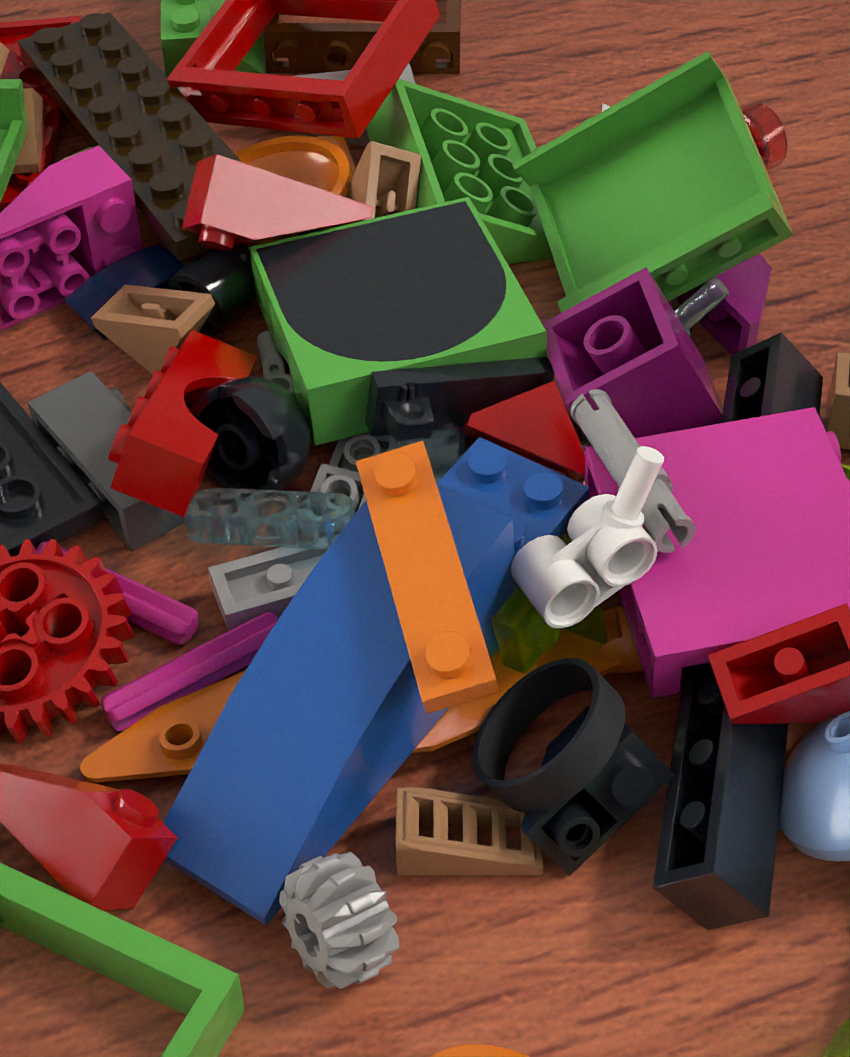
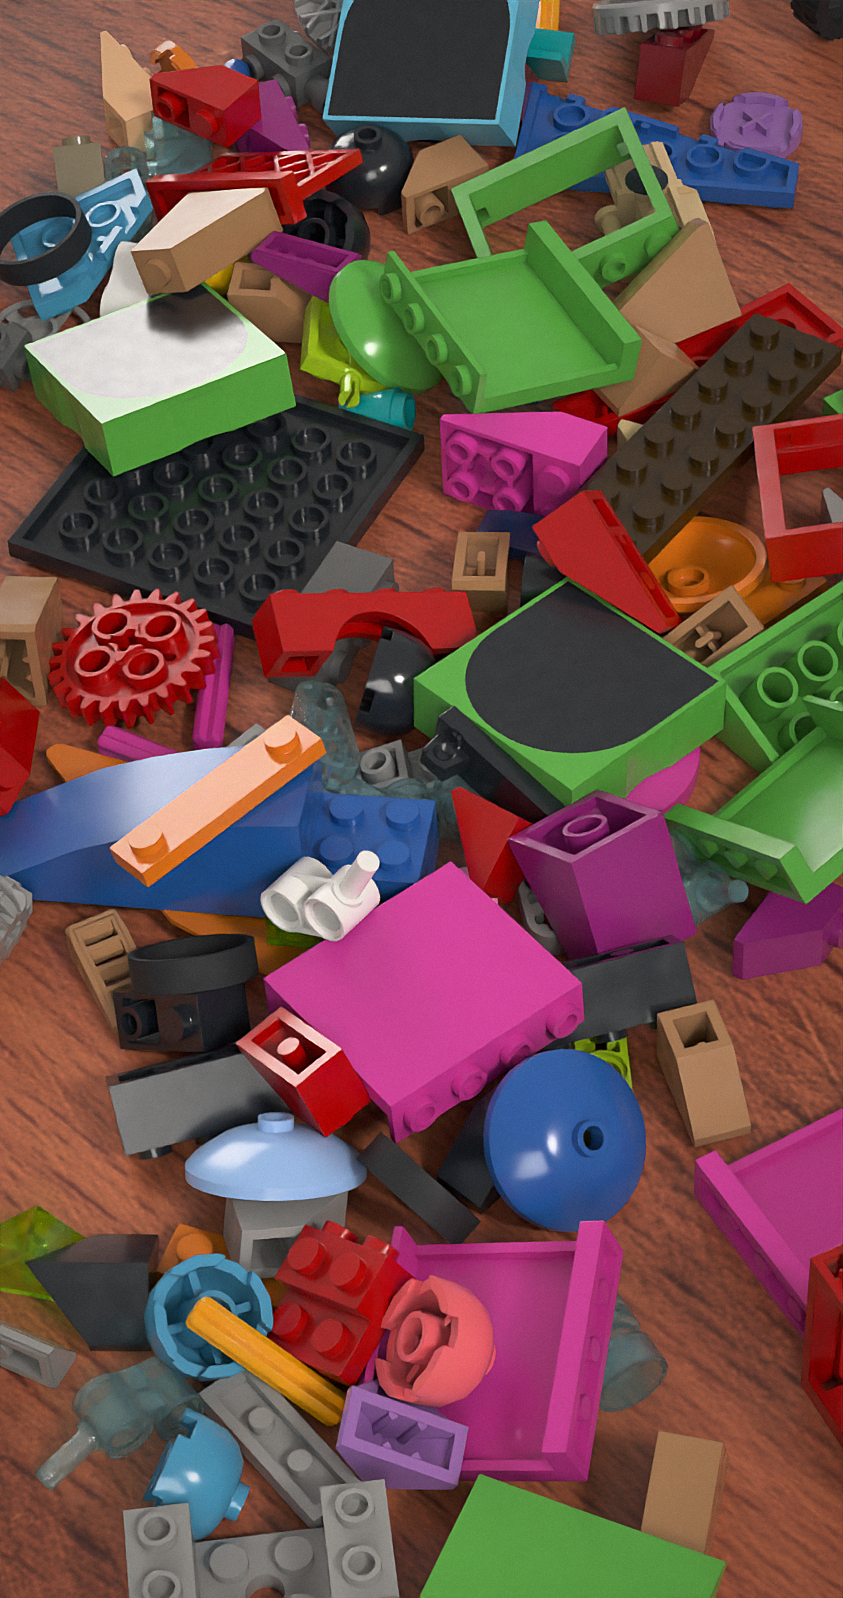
camera: 65 degrees right, 0 degrees up
light grey pin [570,389,696,553] -> none

